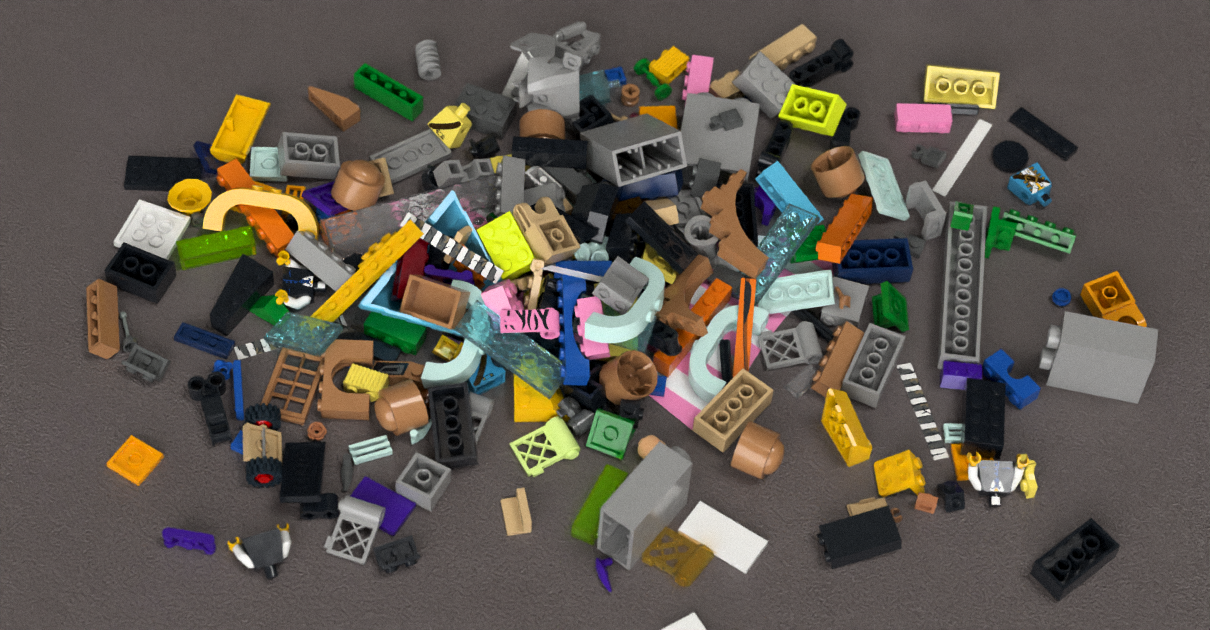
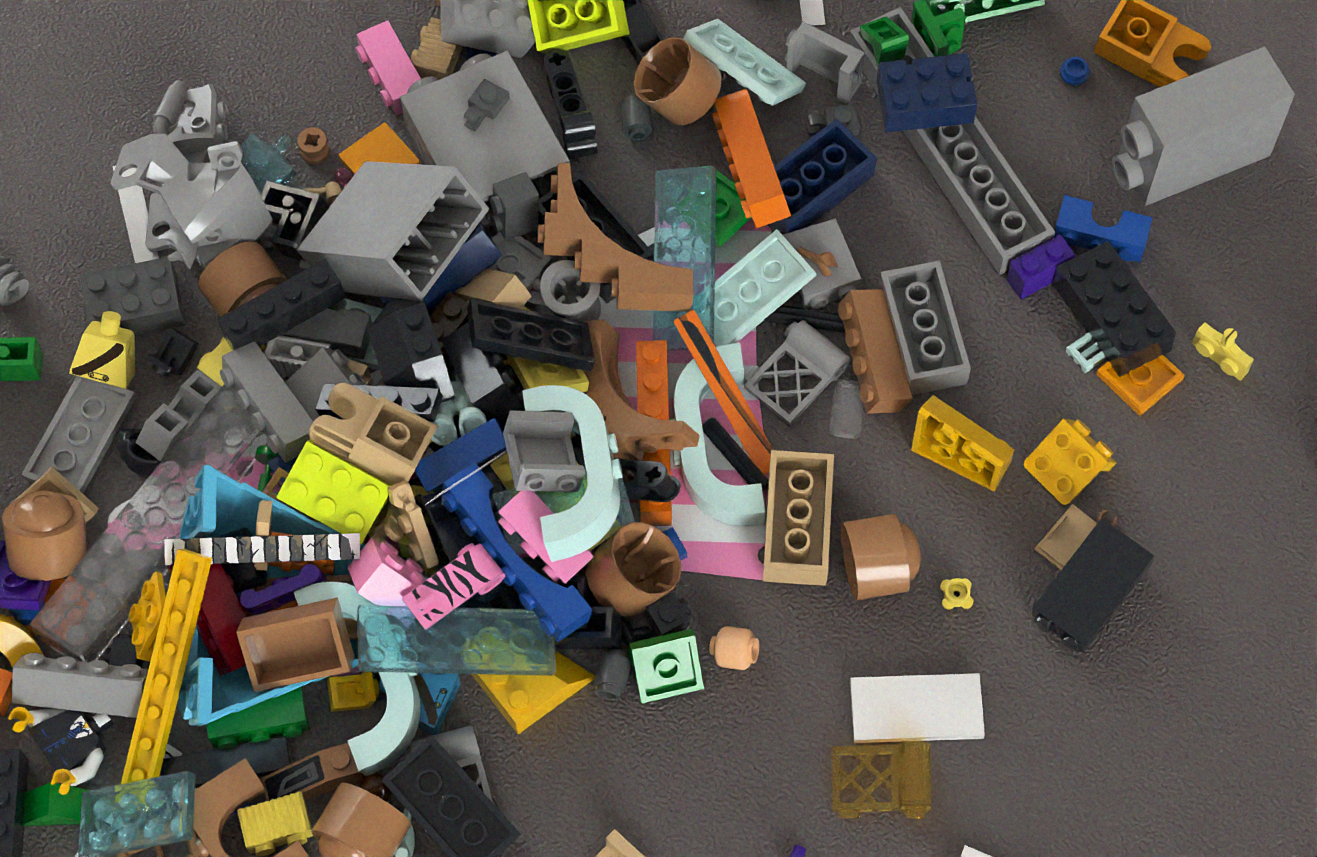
camera: 30 degrees left, 10 degrees up
yellowish green piece [510,416,581,477] -> none
dark grey plate [556,396,583,418] -> none
clear neon green brick [571,464,628,545] -> none
light grey brick [597,441,692,570] -> none
blue tile [604,67,627,88] -> none
green wheel [633,58,672,100] -> none
yellow brick [649,46,689,84] -> none
dark grey tile [707,265,747,293] -> none
dark purple arch [754,185,777,226] -> none
medium azure brick [755,161,824,229] -> none
green bracket [872,281,909,332] -> none
sticker [897,363,949,460] -> none
nougat plate [914,492,938,514] -> none
black bracket [937,480,965,512] -> none
torso [967,451,1029,507] -> none
none -> dark grey brick [620,95,652,141]
none -> dark blue piece [876,53,977,132]
none -> light yellow plate [940,578,974,610]

